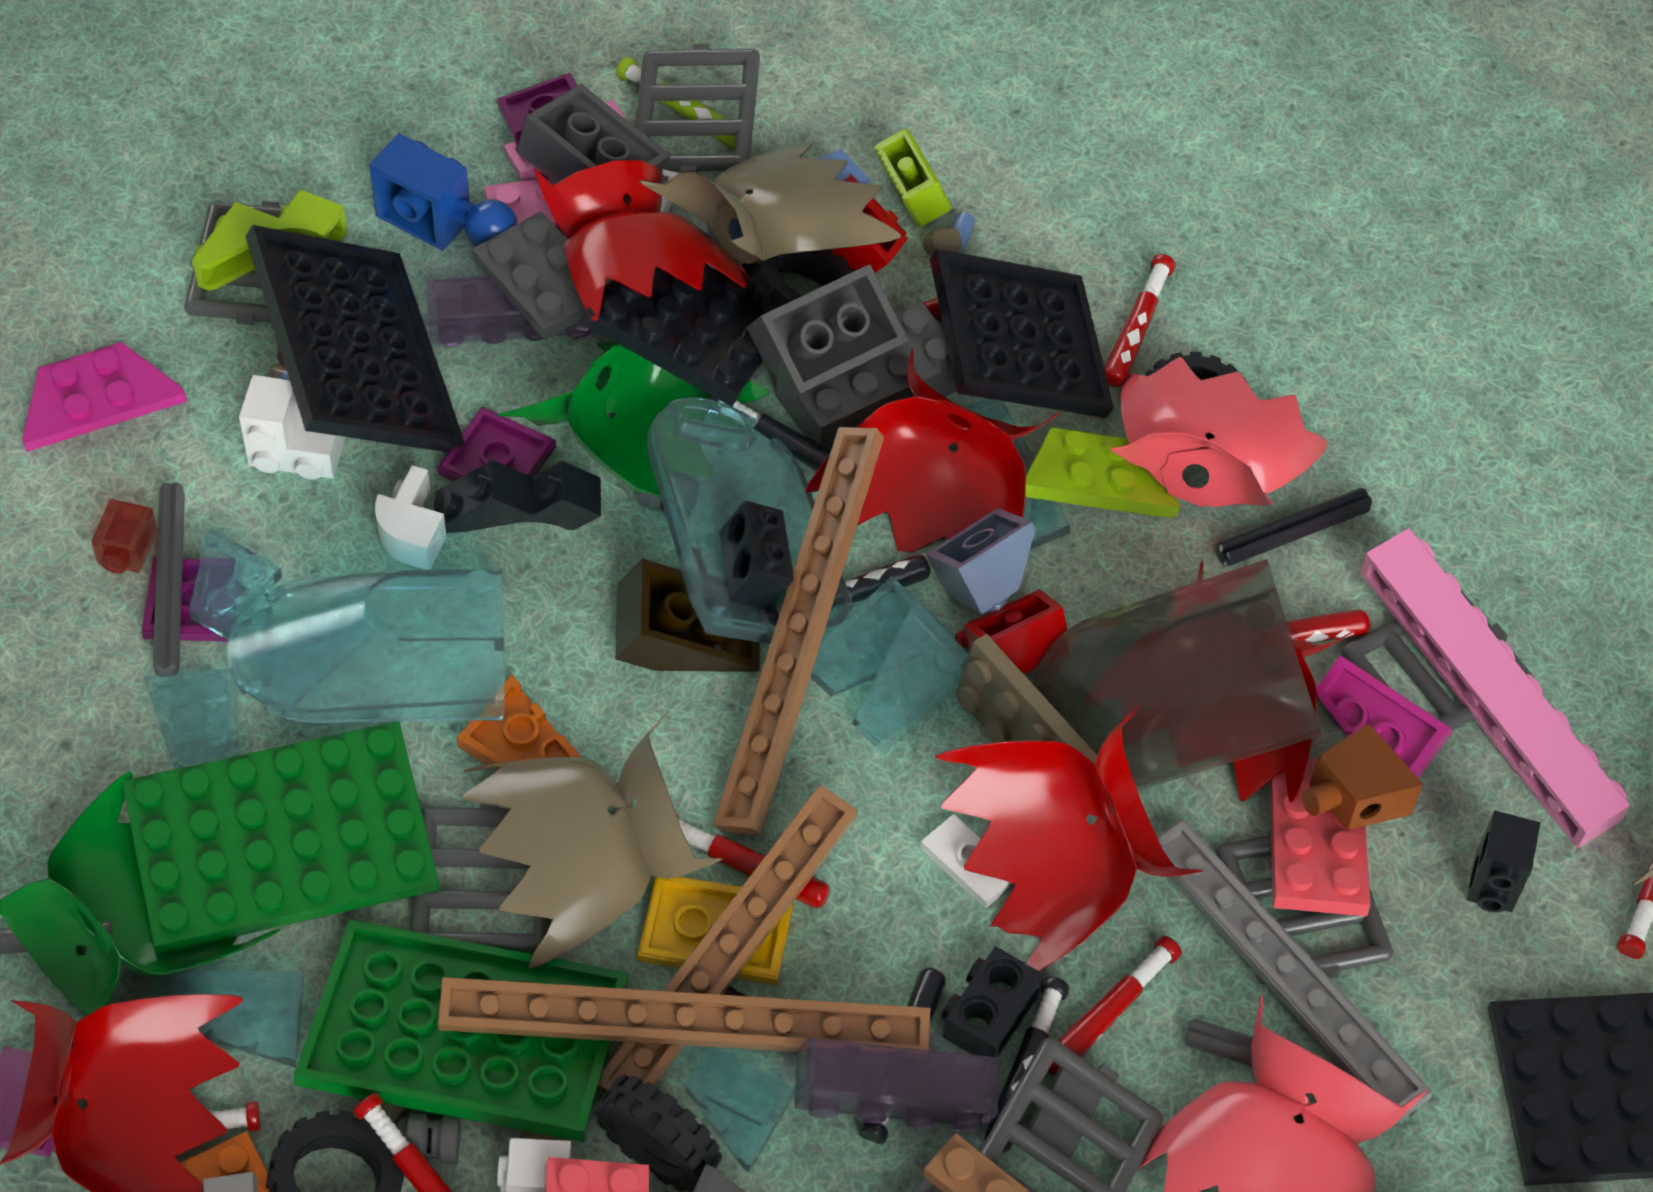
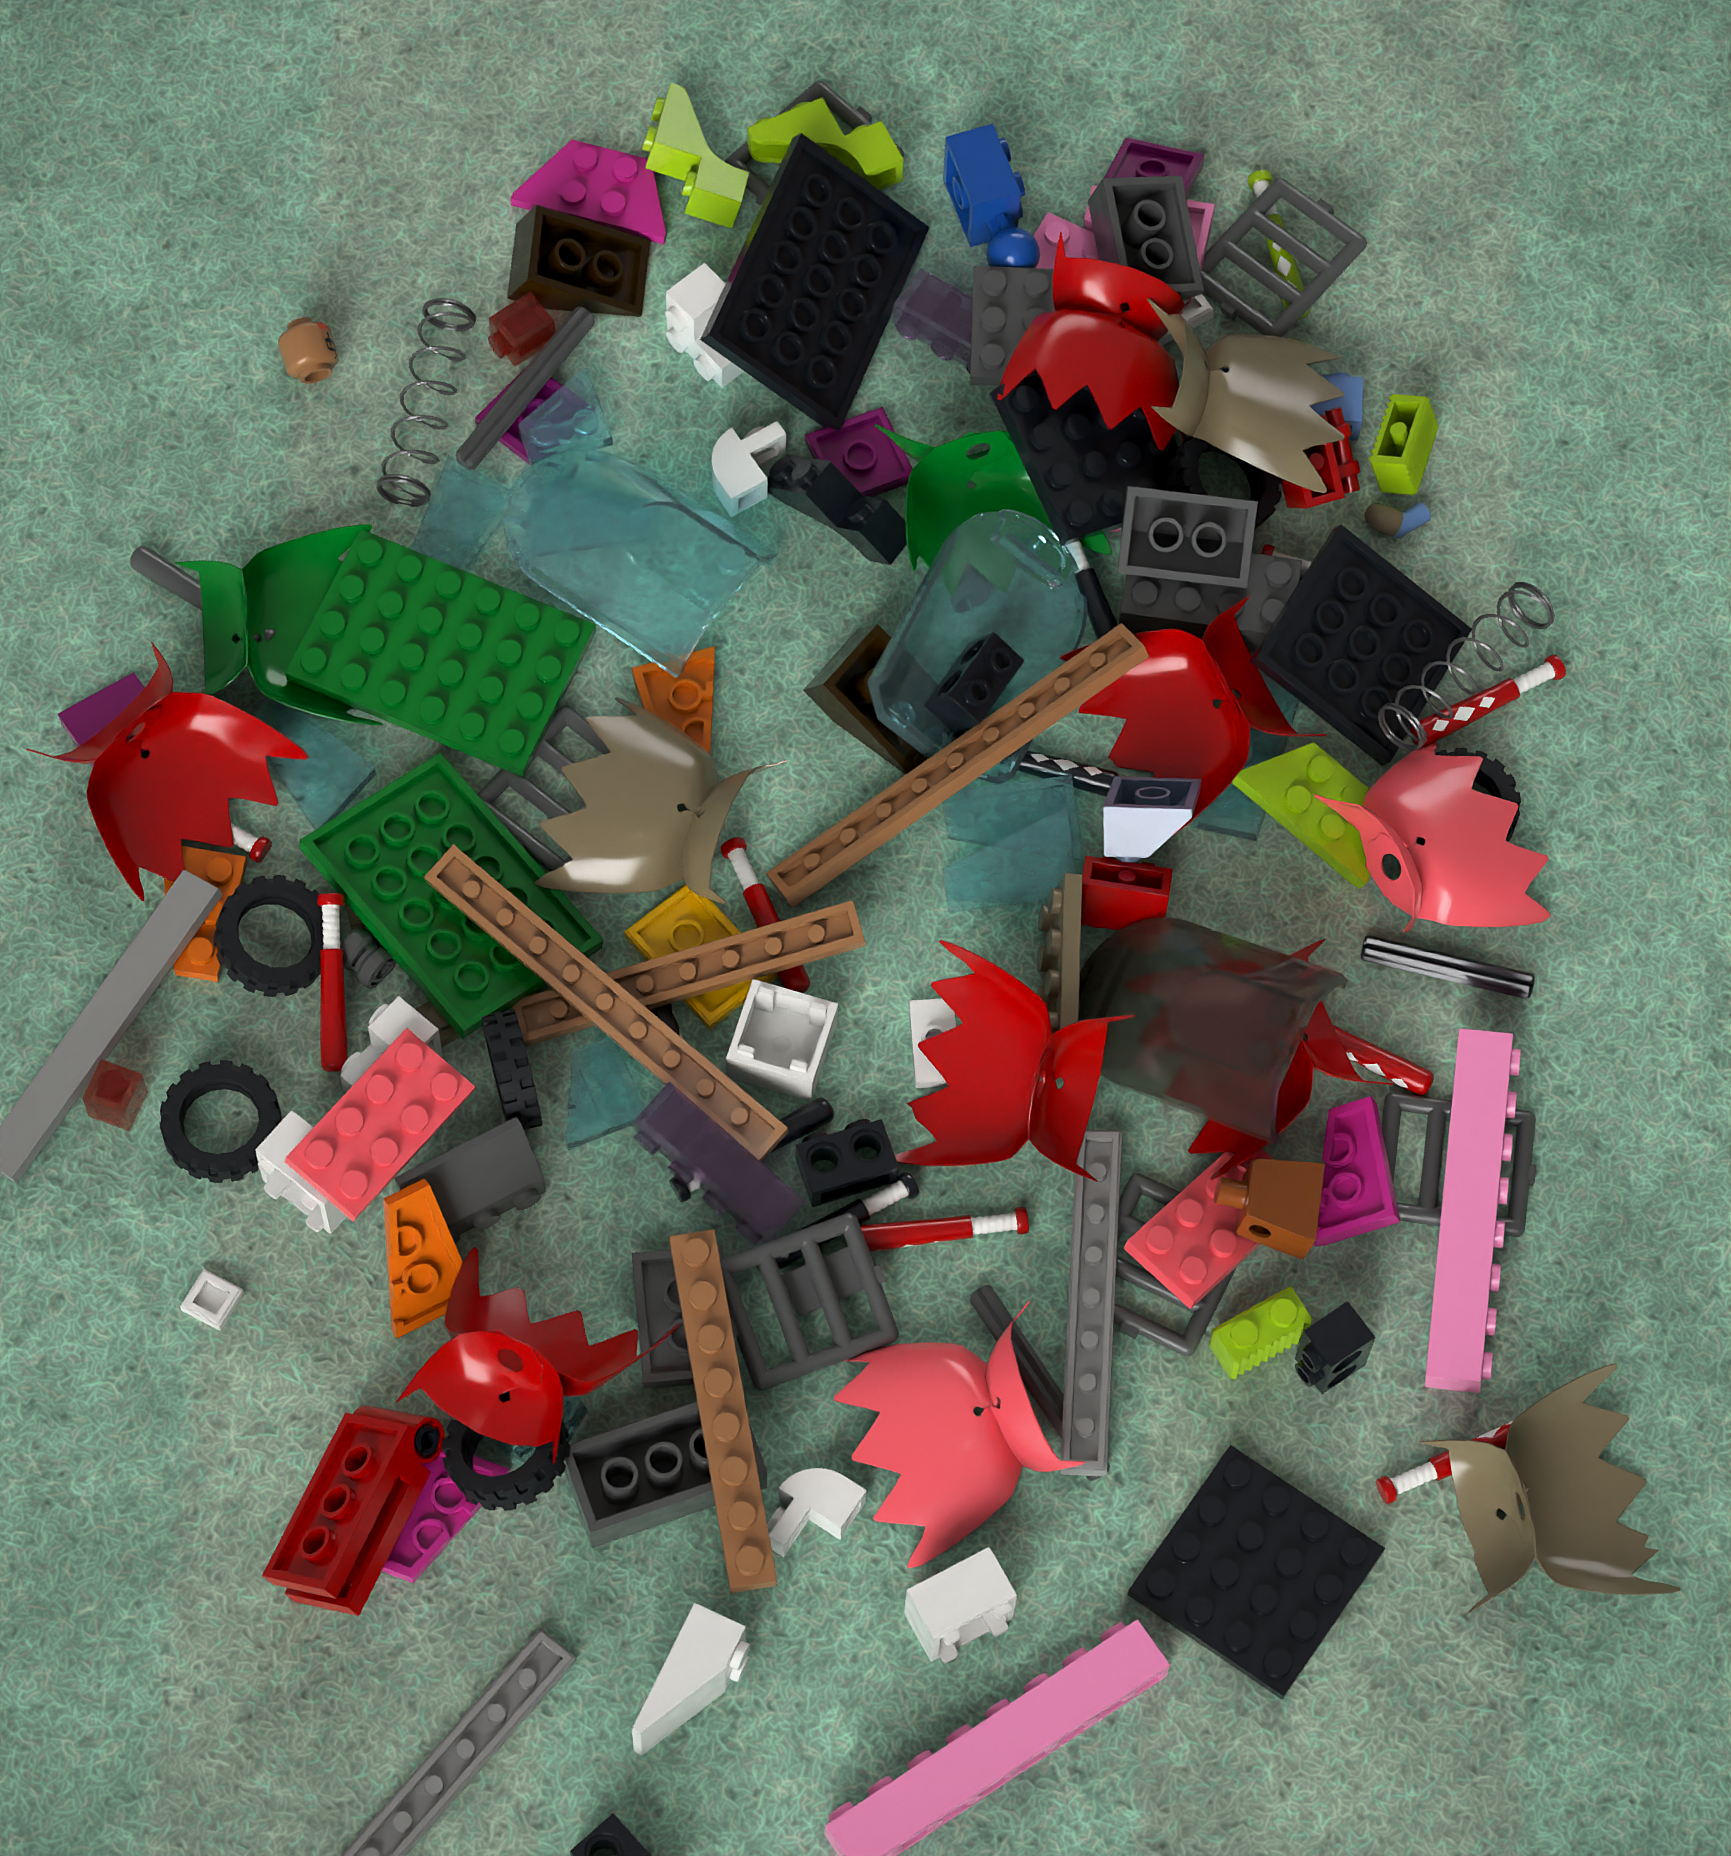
camera: 40 degrees right, 10 degrees up
none -> dark grey piece [376,298,476,507]
none -> dark brown slope [507,205,650,317]
none -> lime arch [642,82,749,229]
none -> white container [726,979,838,1101]
none -> lime brick [1209,1286,1312,1379]
none -> dark grey piece [1378,582,1555,751]

